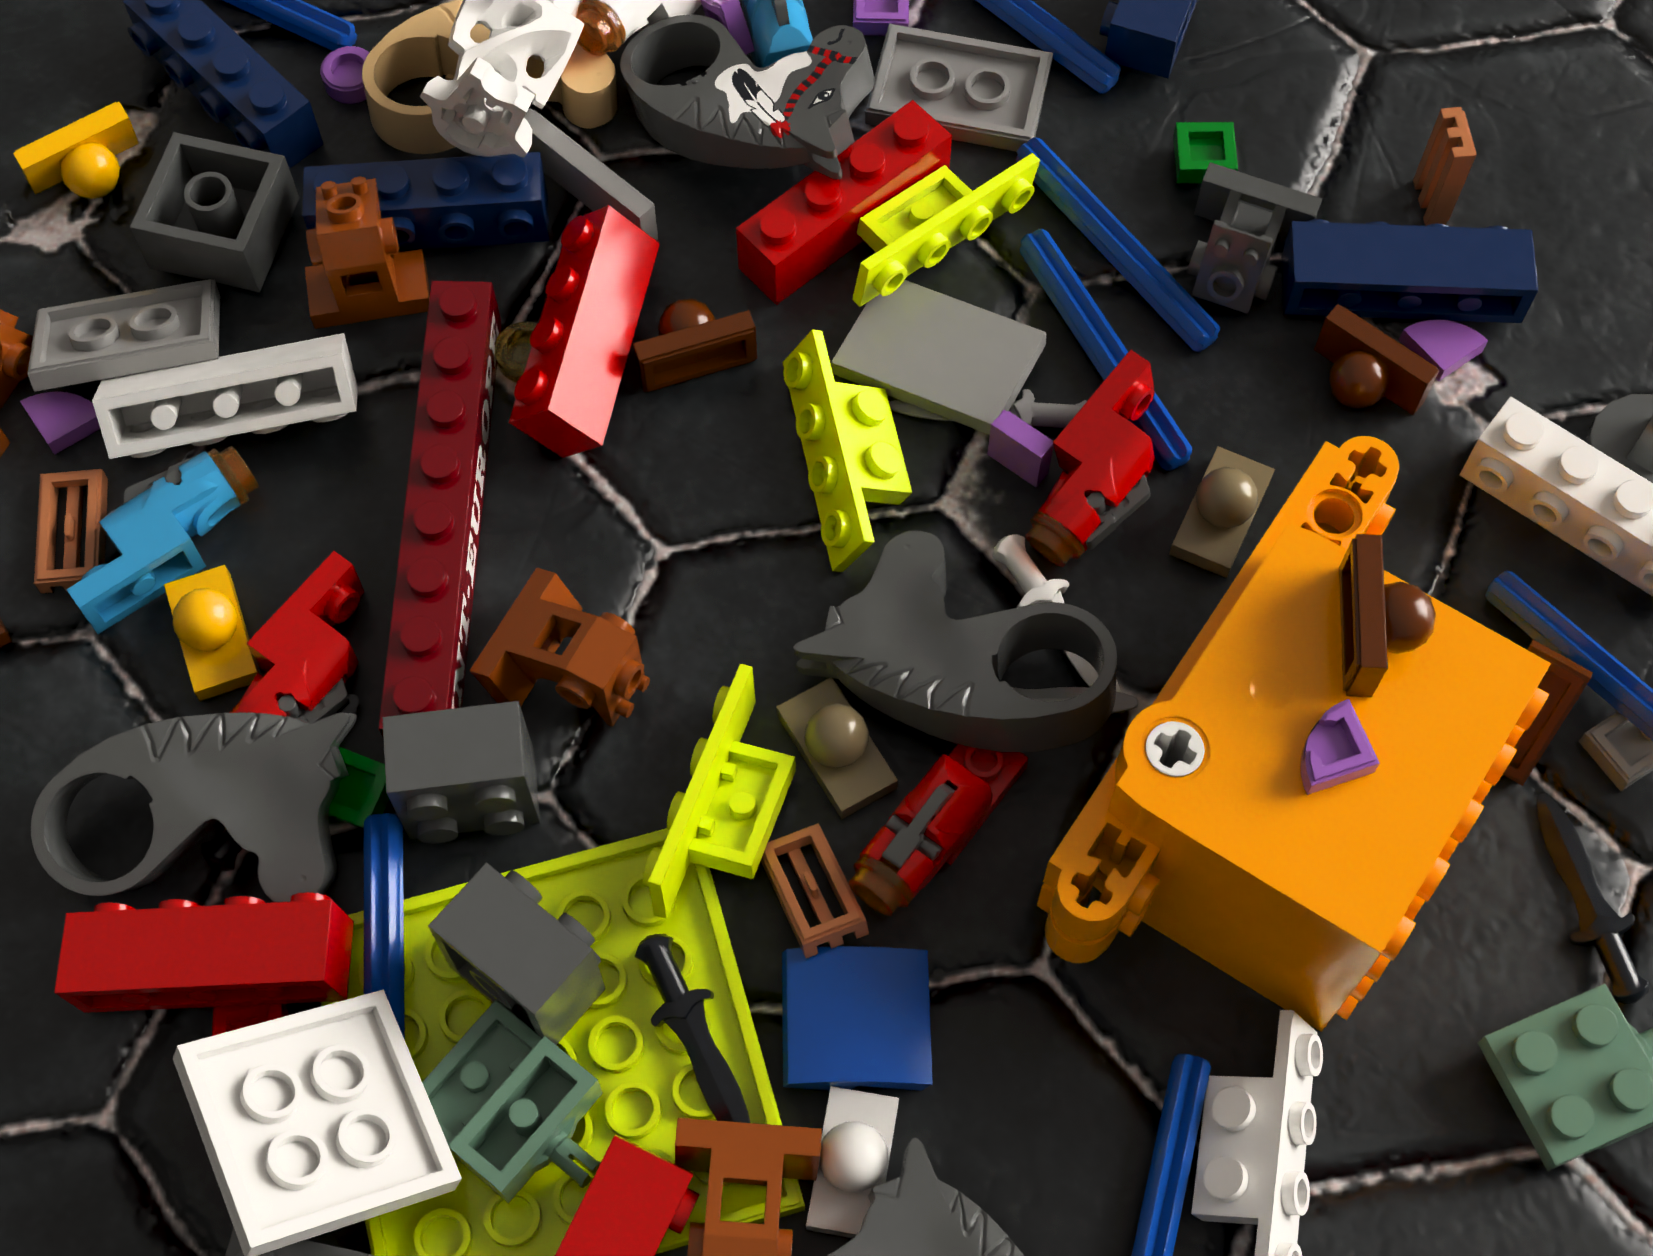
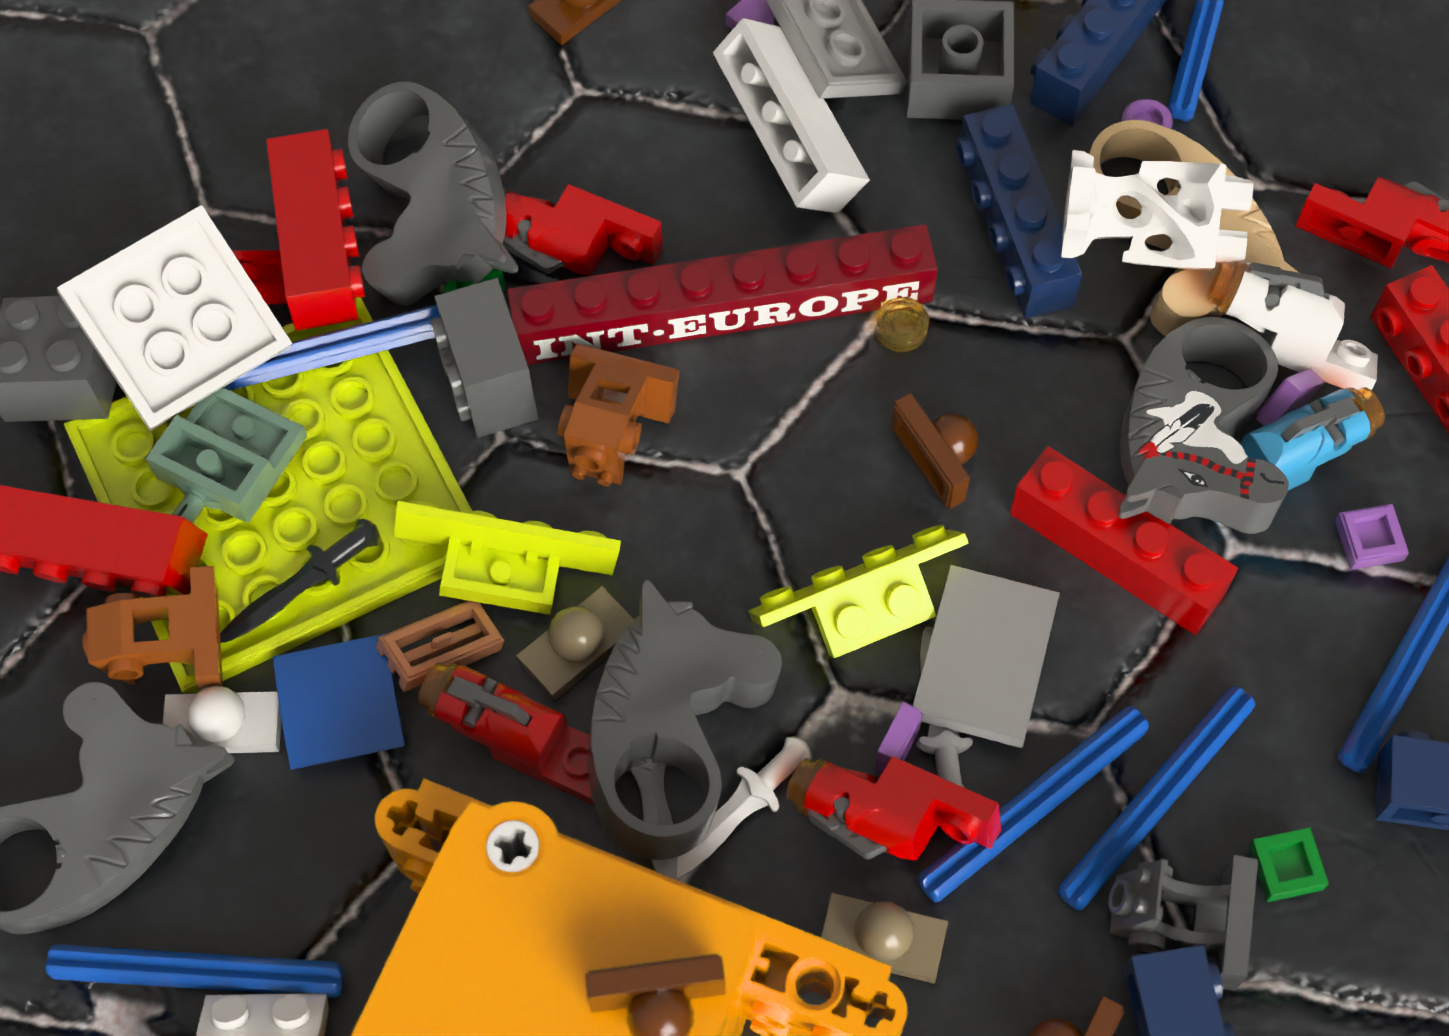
camera: 80 degrees right, 0 degrees up
nougat tile [34,469,108,593] -> none
dark azure plate [66,446,259,634] -> none
yellow tile [164,565,260,701] -> none
dark orange tile [305,176,430,329] -> none
dark grey brick [428,862,605,1045] -> none
brick [508,205,660,458] -> none
light grey tile [524,108,658,241] -> none
neon yellow bracket [852,153,1040,307] -> none
light grey tile [865,23,1053,152] -> none
medium lavender tile [1300,699,1380,795] -> none

